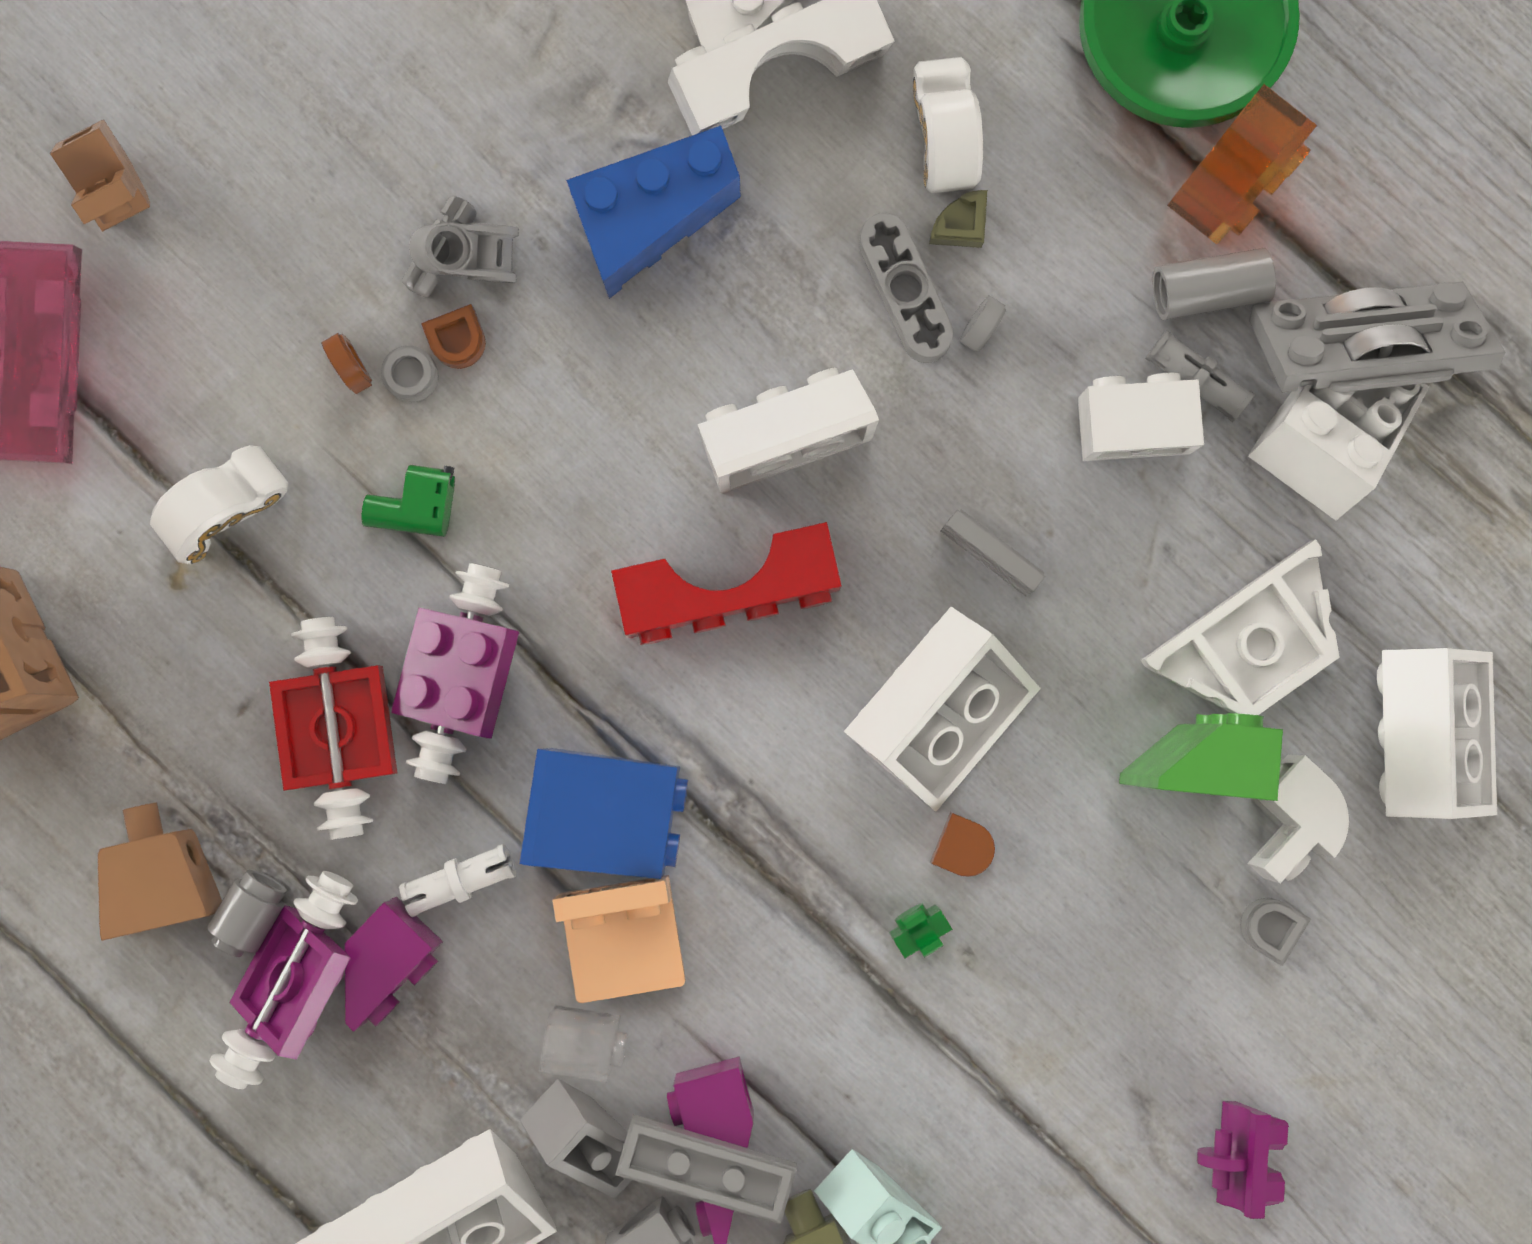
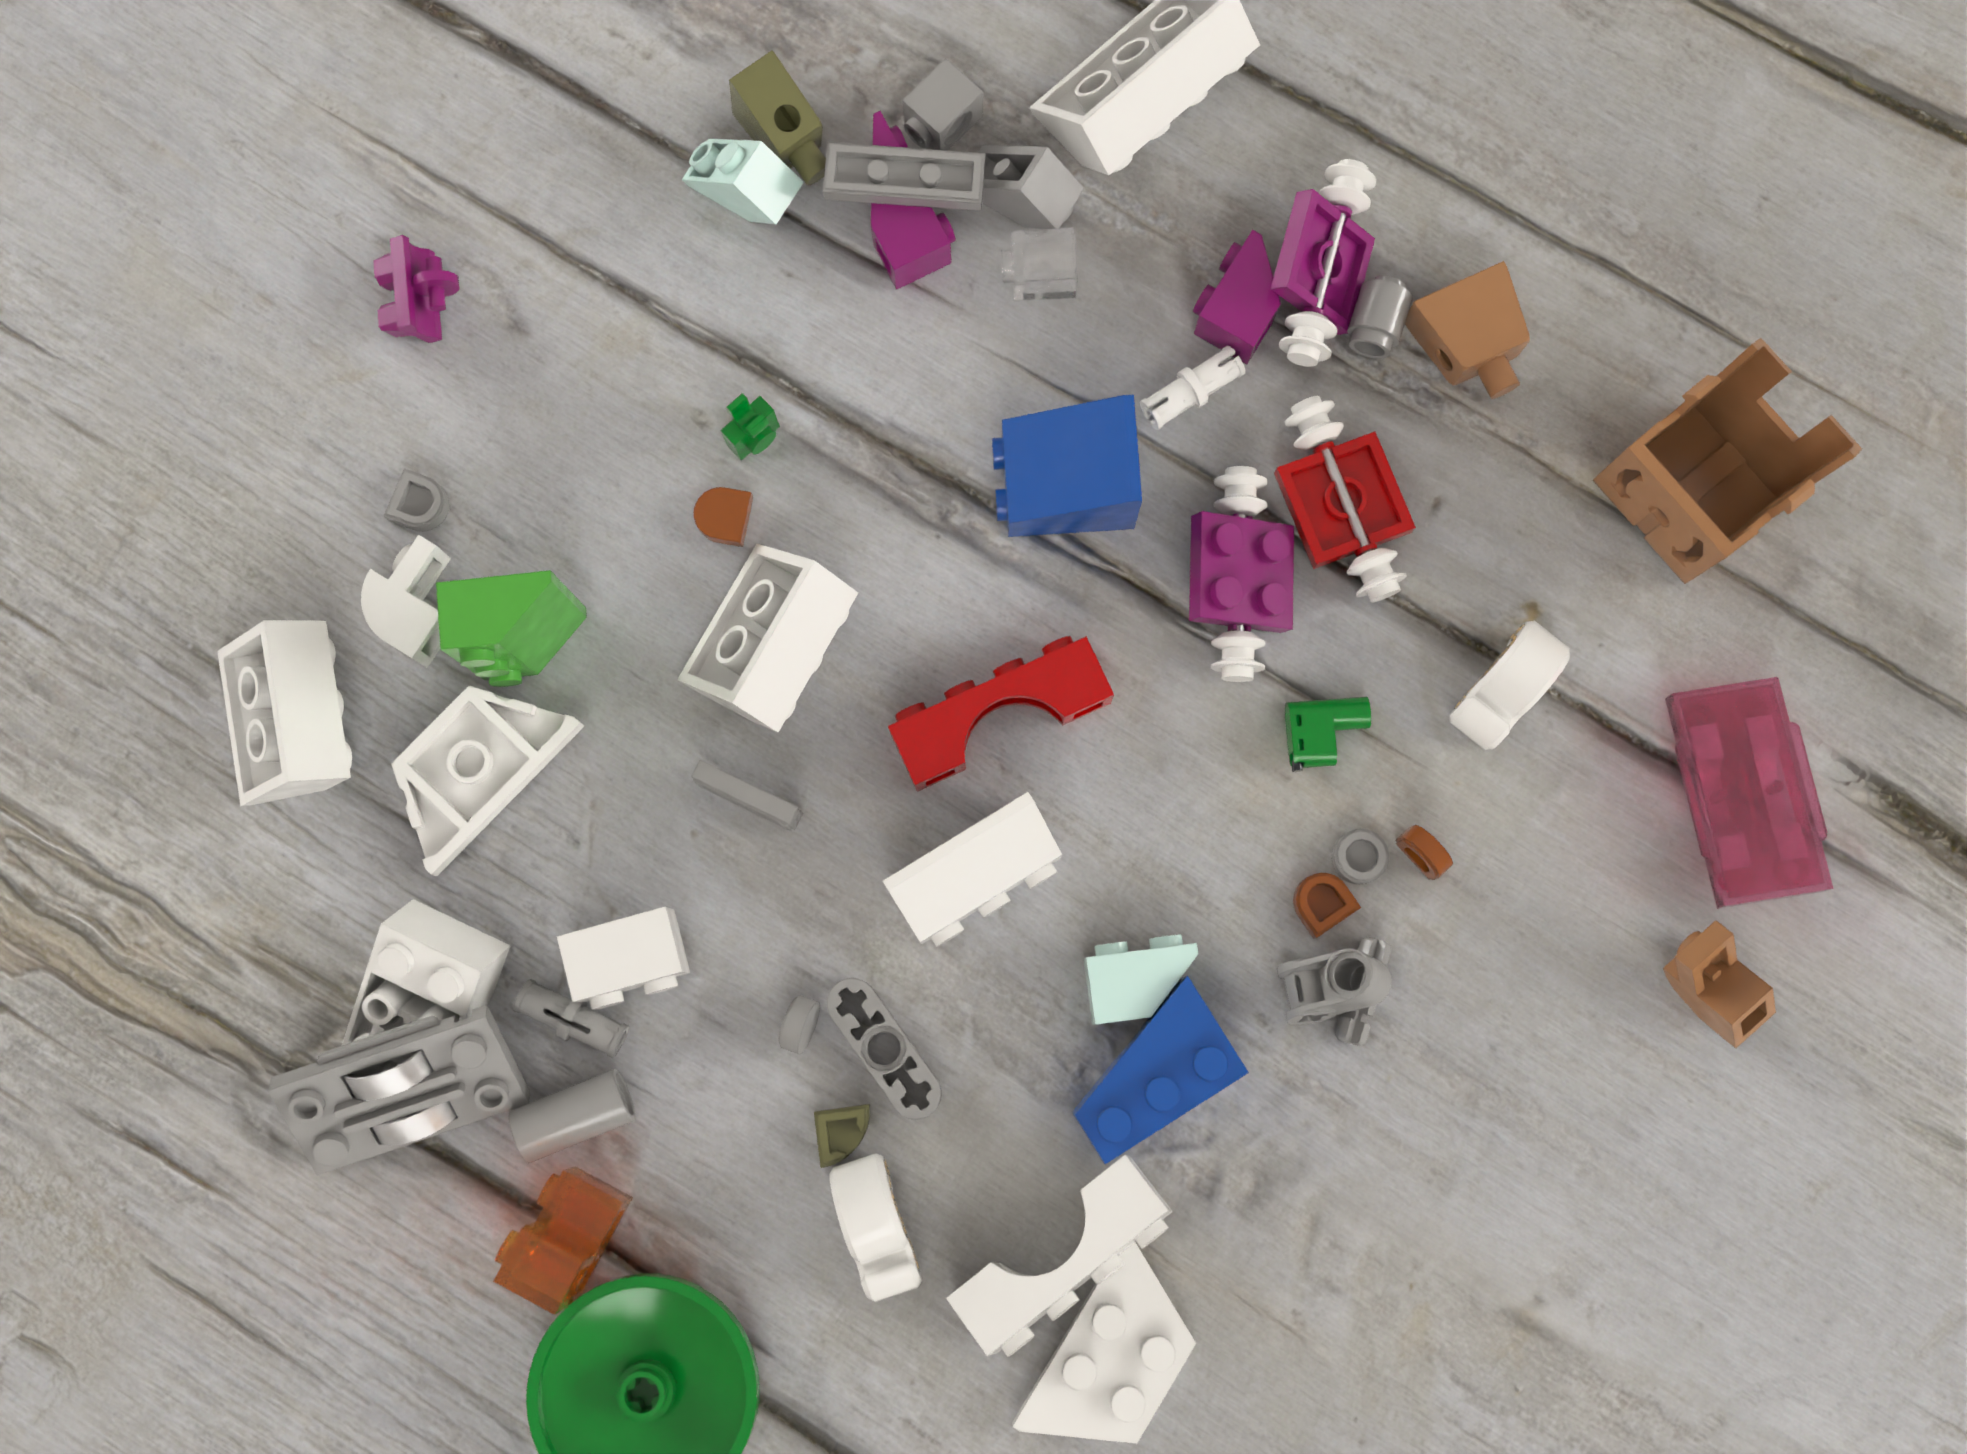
camera: 170 degrees right, 5 degrees down
light nougat bracket [552,875,686,1003] -> none
none -> light aqua slope [1084,934,1198,1025]

